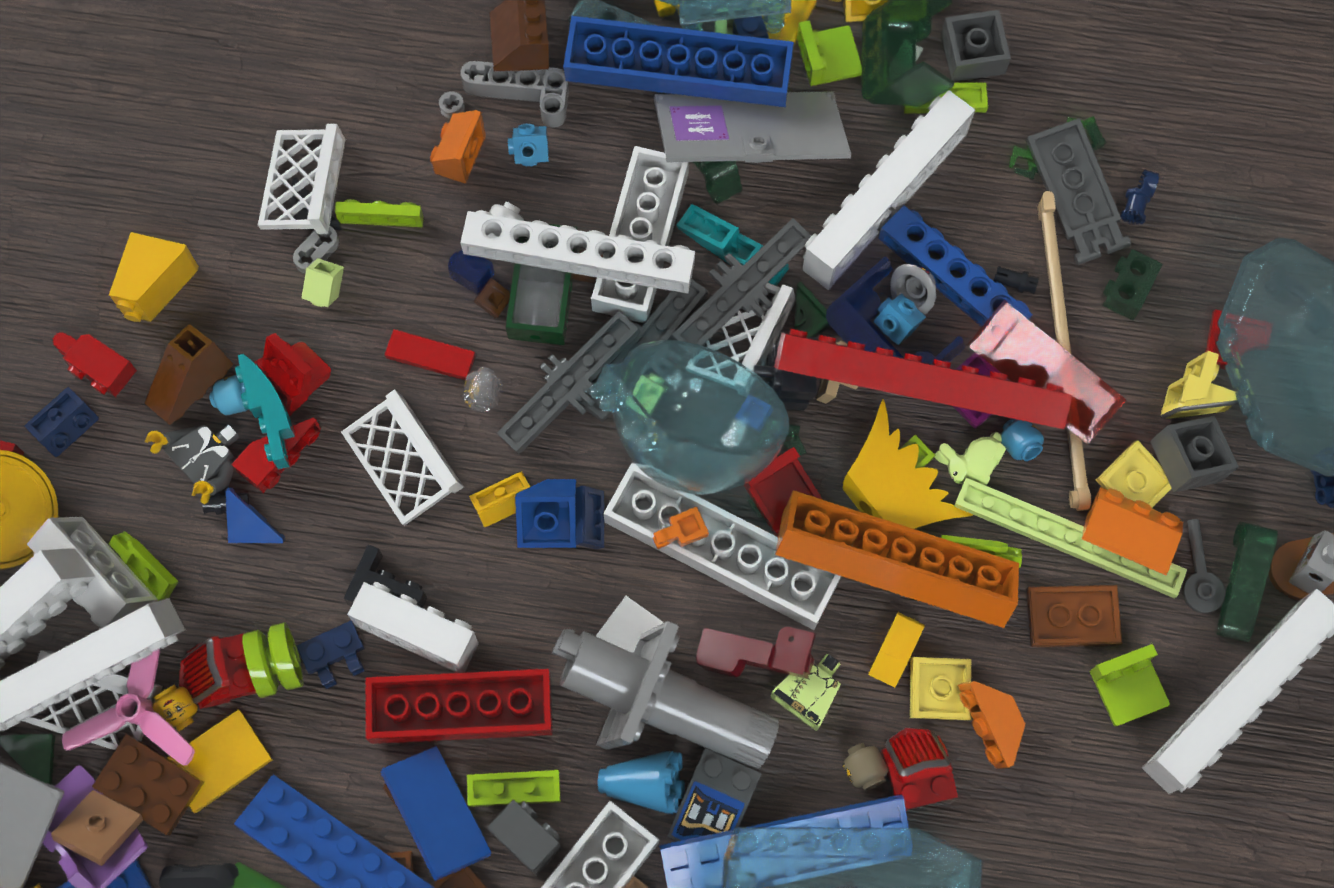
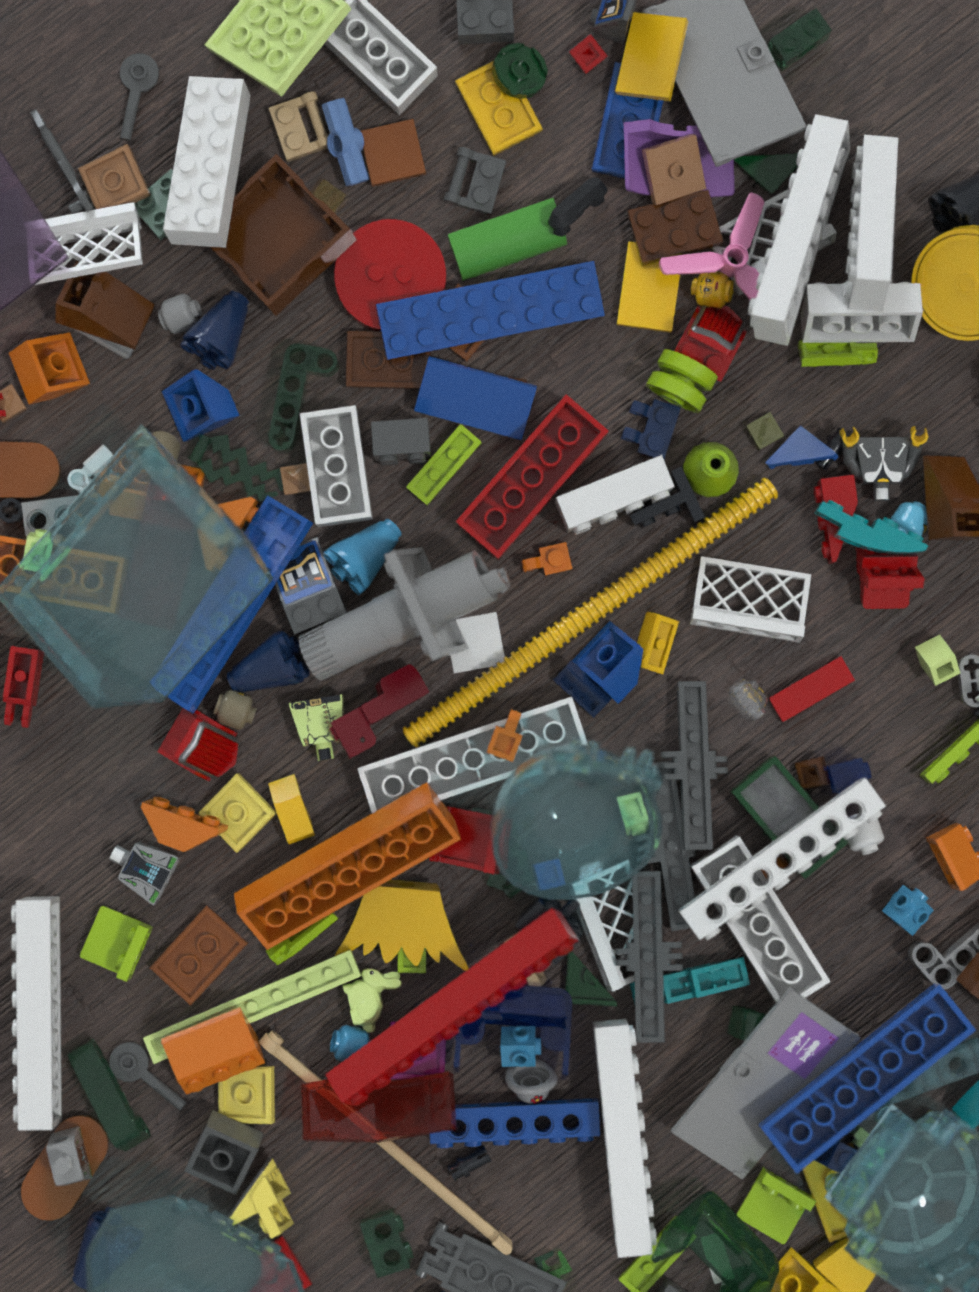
camera: 135 degrees right, 15 degrees up
none -> torso [109,842,182,905]
none -> dark blue cone [227,631,310,692]
none -> yellow piece [403,477,778,748]
none -> orange plate [521,542,572,576]
none -> lime cone [683,442,739,497]
none -> olive tile [745,412,784,450]

